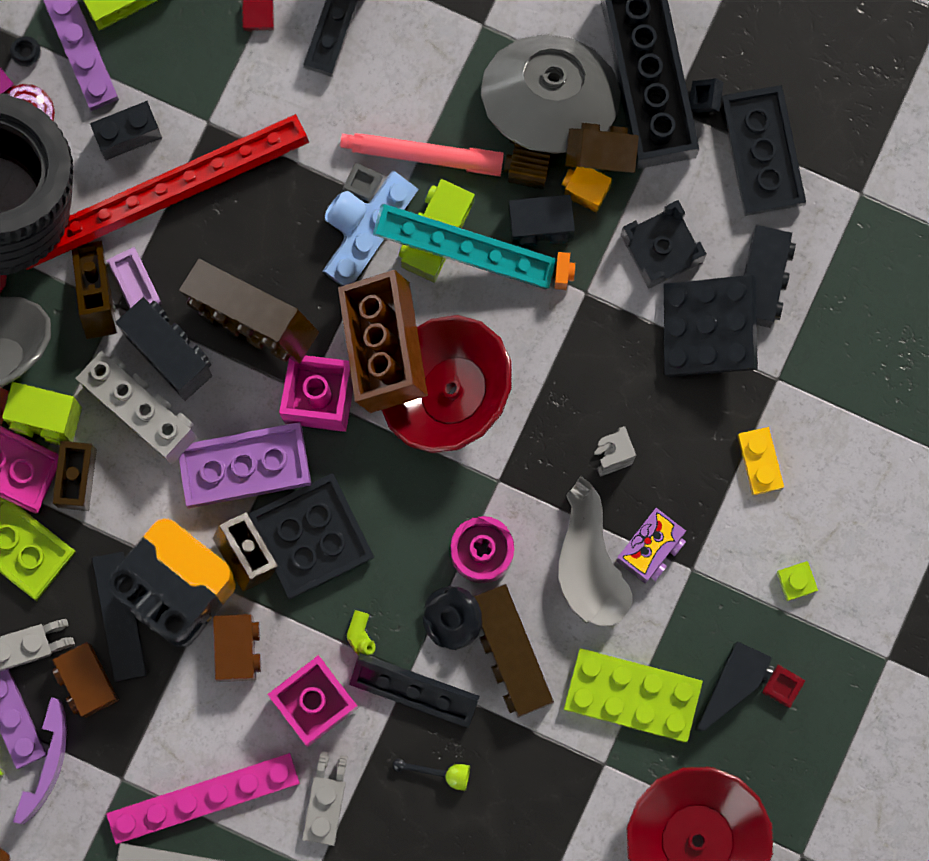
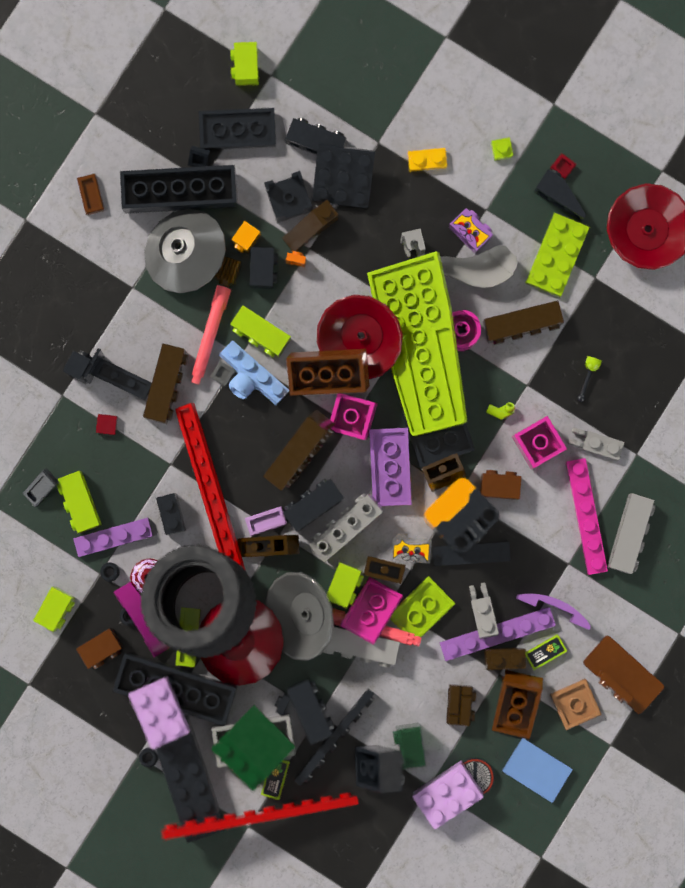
camera: 80 degrees left, 5 degrees up
reddish brown brick [52,642,119,718] -> none
black plate [349,653,480,728] -> none
teal plate [373,204,557,289] -> none
black tile [423,586,482,650] -> none
dark brown brick [565,123,639,173] -> none
none -> dark brown brick [143,343,188,424]
none -> lime brick [231,42,259,85]
none -> dark brown slope [282,200,339,251]
none -> lime wing [367,251,467,436]
none -> brick [391,533,432,563]

